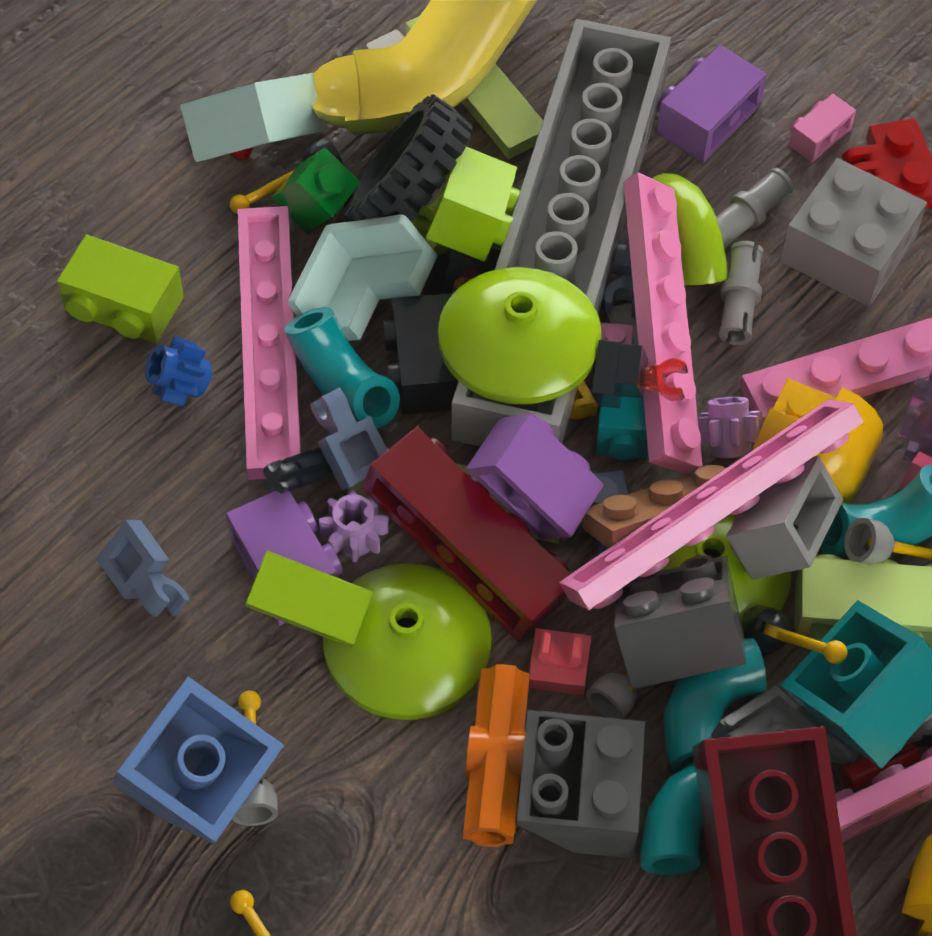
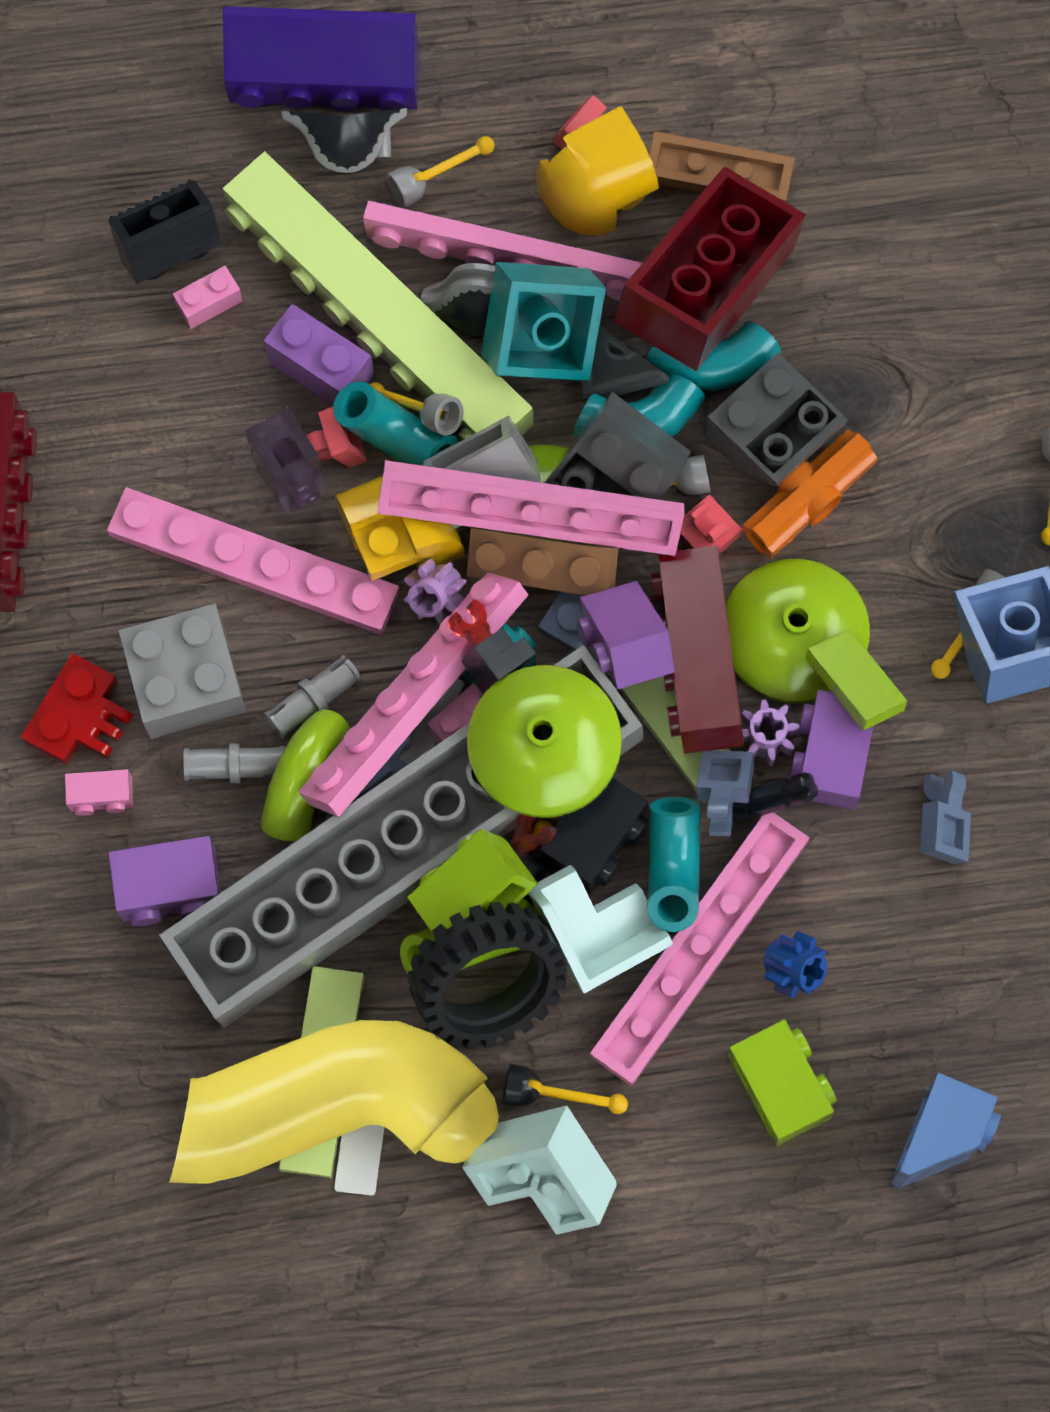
camera: 135 degrees left, 15 degrees up
green brick [271,147,361,233] -> none
hinge [741,605,848,664] -> none

